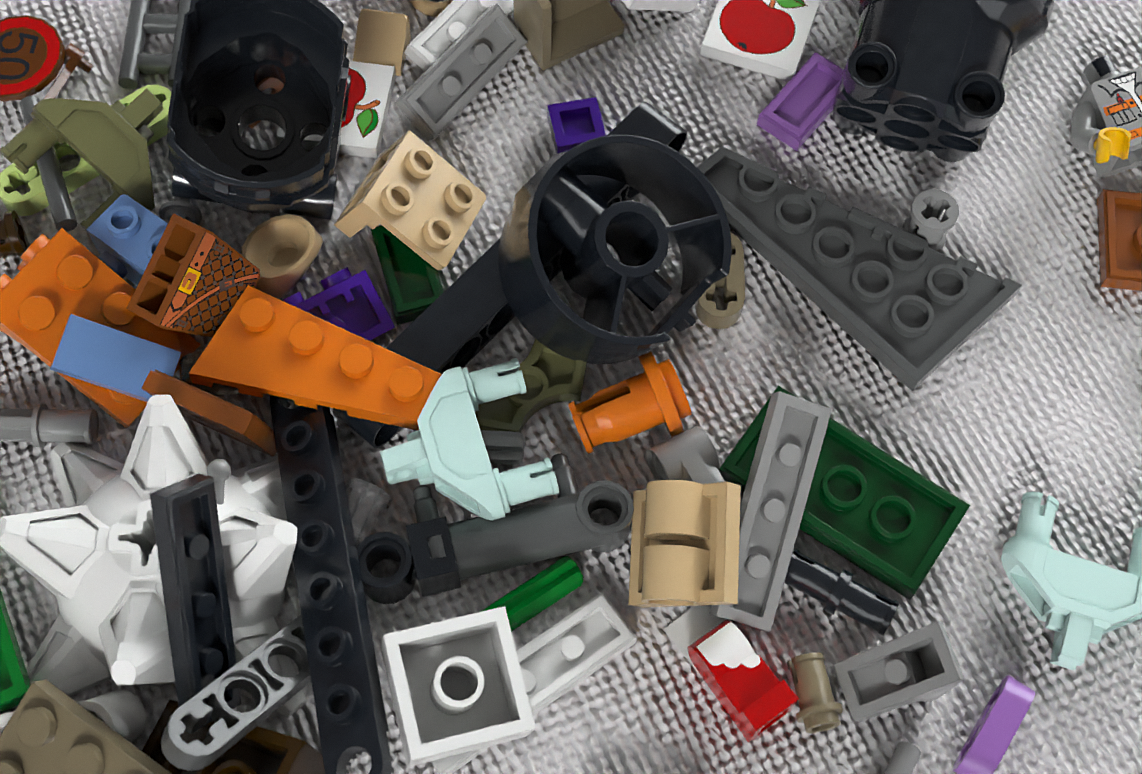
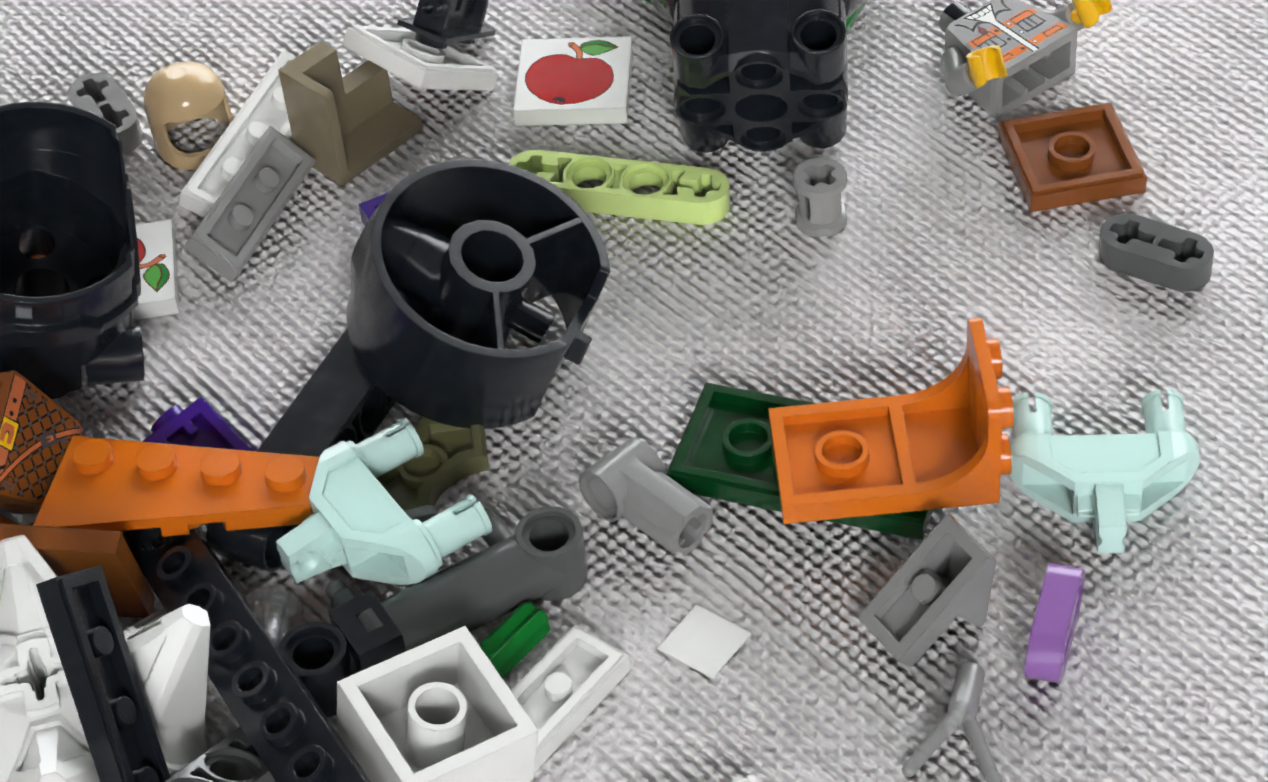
camera: 10 degrees left, 20 degrees down
tan piece [241,214,323,300] -> none
tan bracket [334,130,486,271] -> none
tan slope [353,8,411,76] -> none
dark green tile [370,225,444,325] -> none
orange piece [568,351,692,454] -> none
tan plate [628,480,741,607] -> none
red leg [687,619,799,743] -> none
dark tan beam [695,232,745,330] -> none
dark grey wing [697,146,1022,391] -> none
light grey plate [710,391,832,632] -> none
medium lavender tile [757,52,844,151] -> none
black pin [784,549,900,636] -> none
dark tan pin [787,652,843,733] -> none
none -> yellowish green beam [508,150,730,225]
none -> orange bracket [768,317,1014,524]

